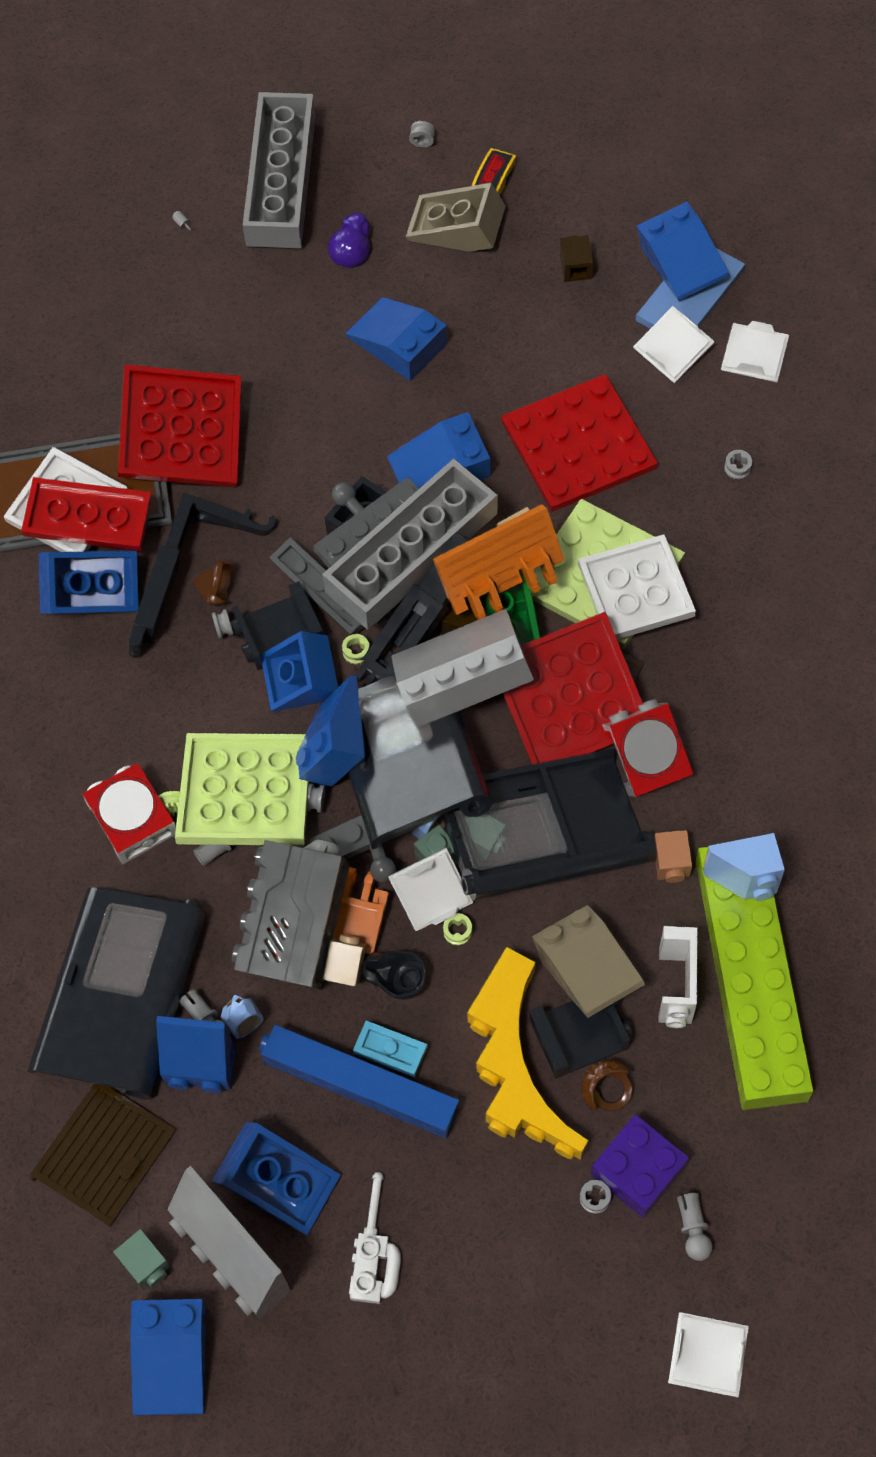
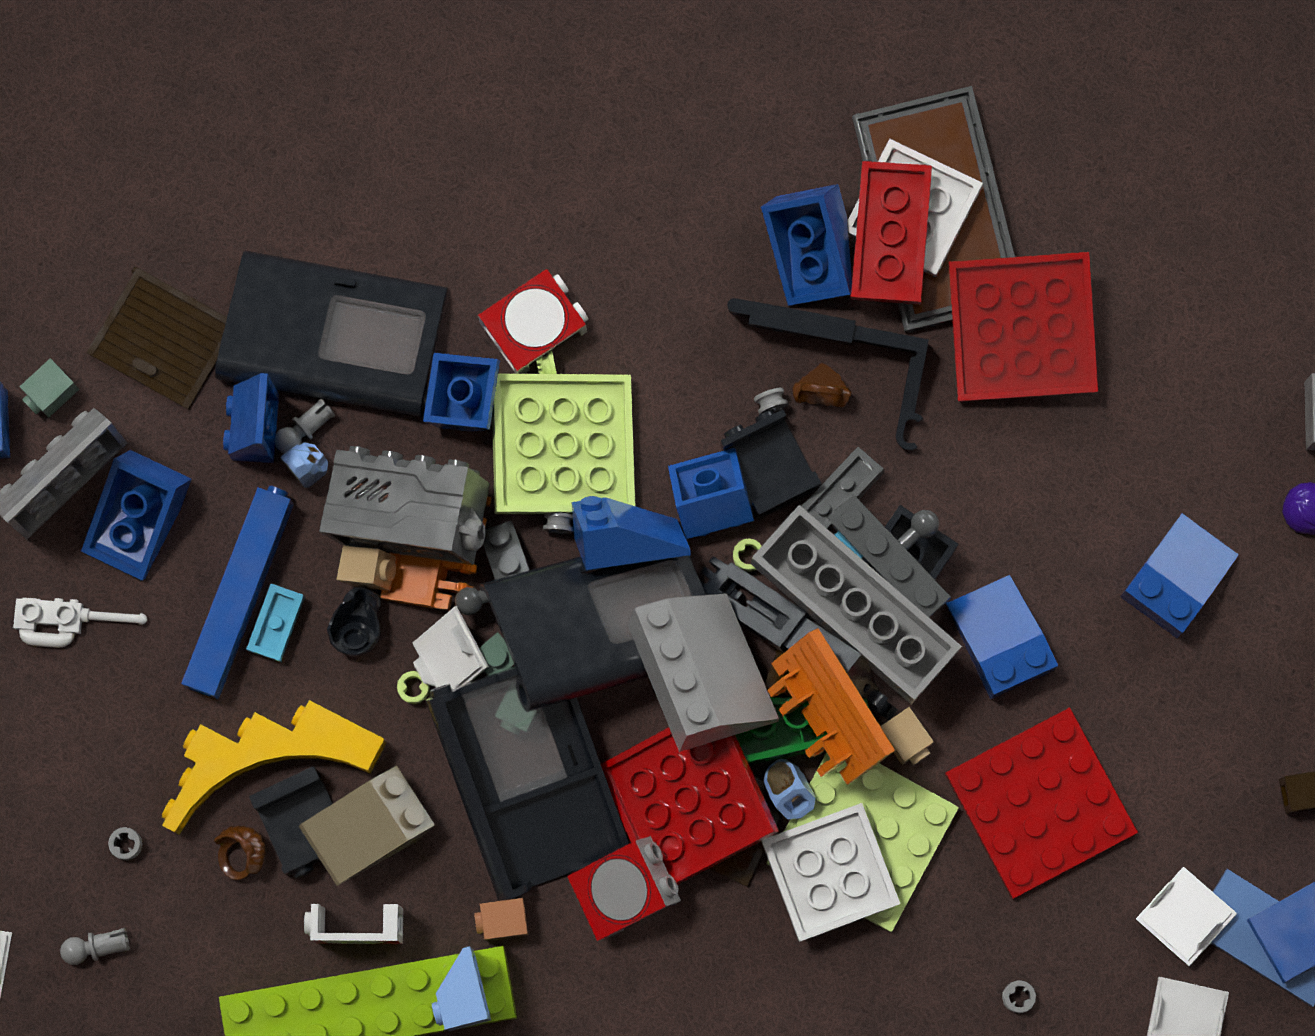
camera: 85 degrees right, 15 degrees up
dark purple brick [591,1114,689,1219] -> none
none -> blue slope [423,353,500,432]
none -> light blue rock [764,759,815,819]

